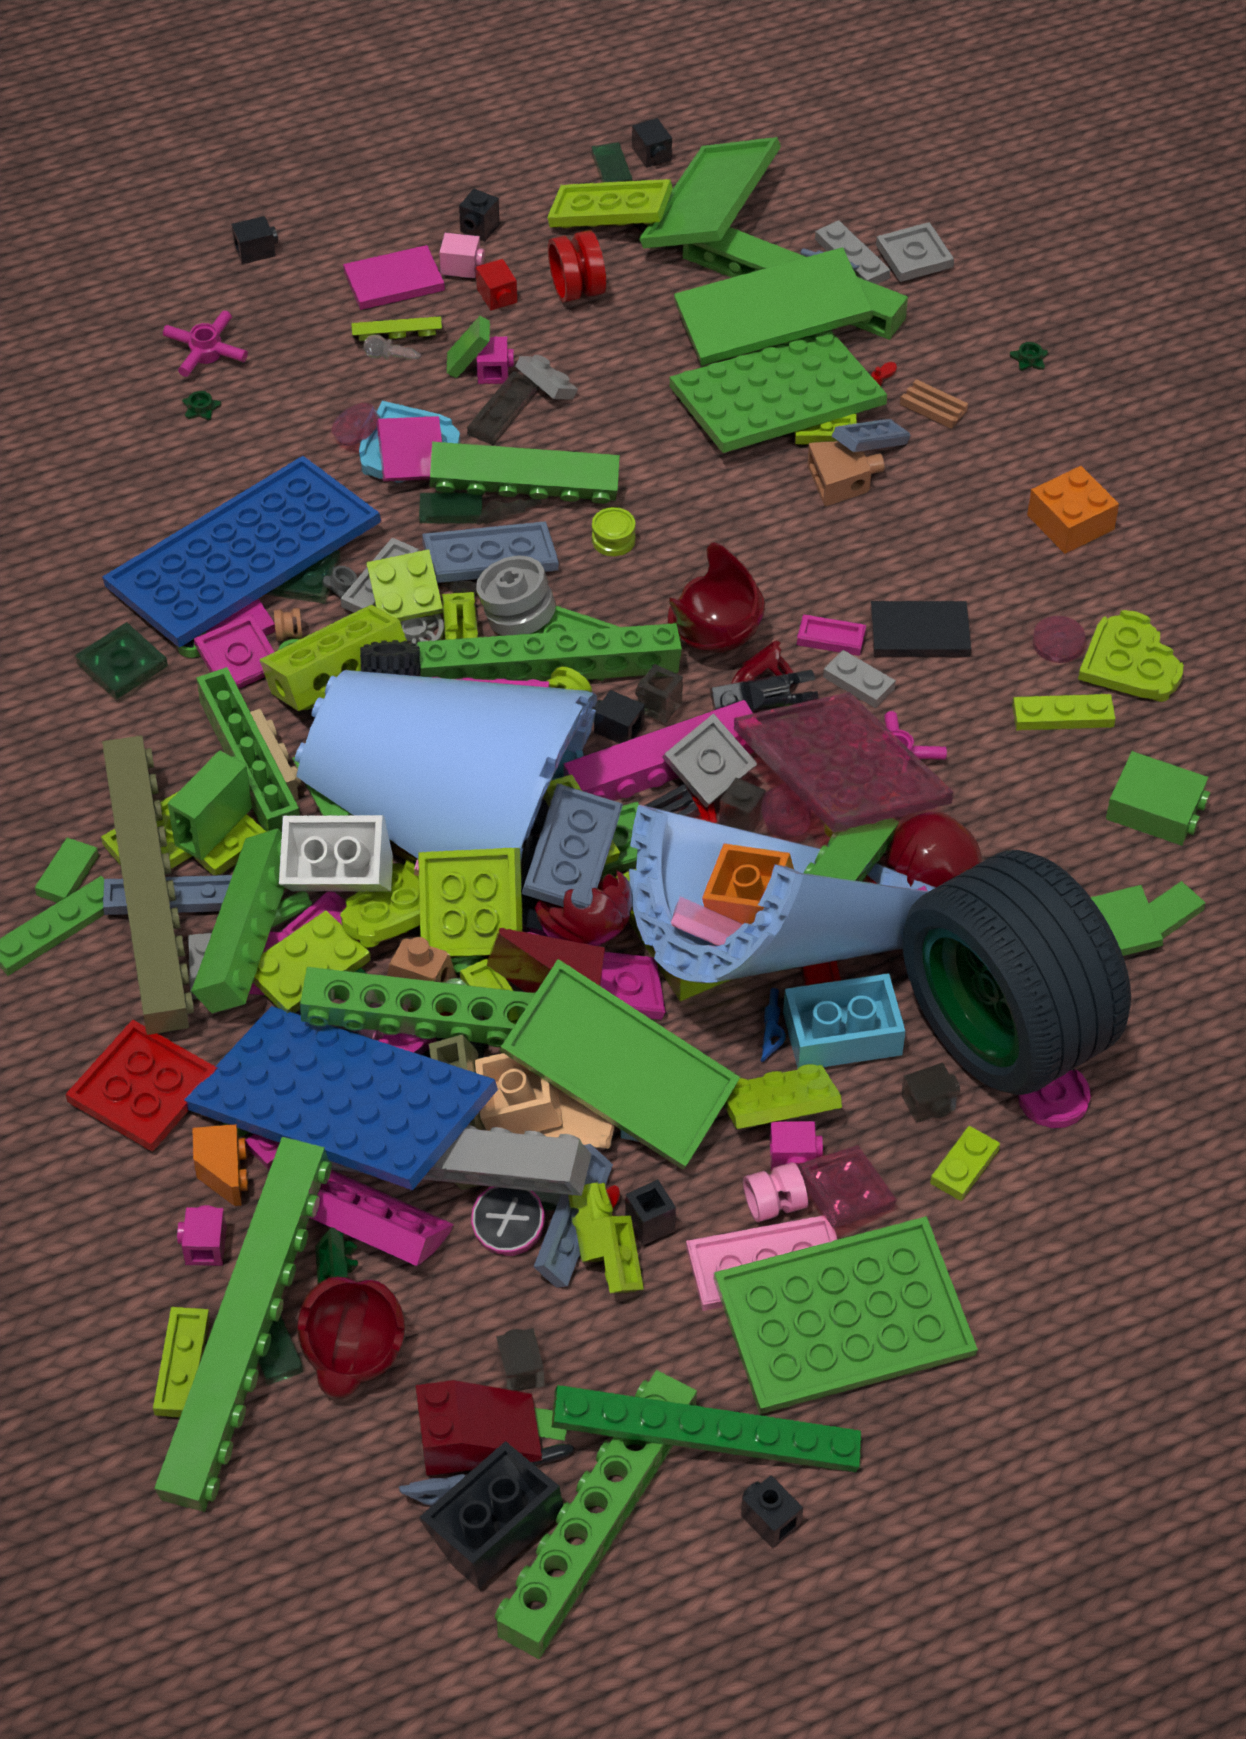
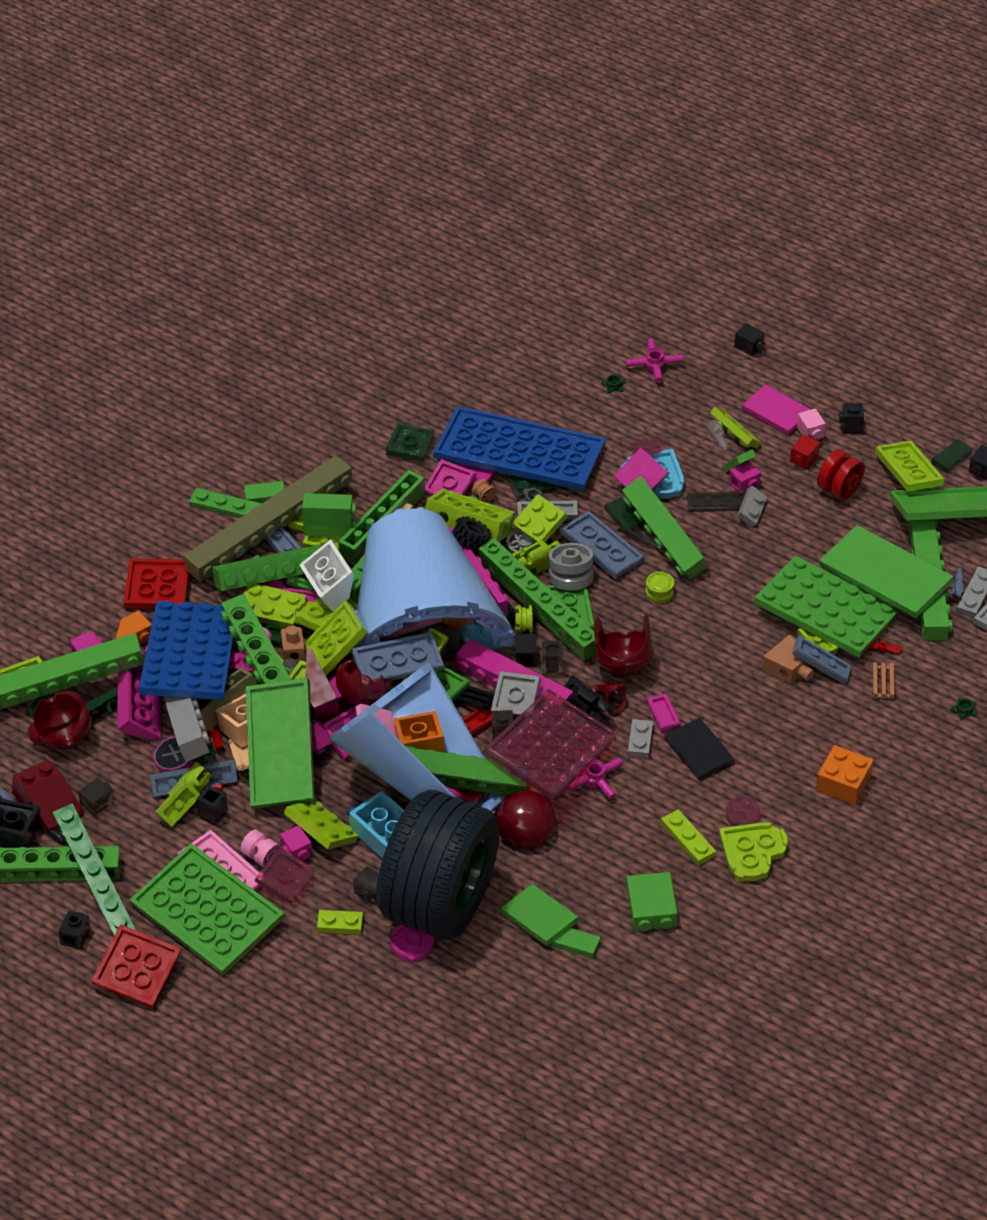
camera: 60 degrees right, 5 degrees down
none -> red plate [91,924,181,1009]

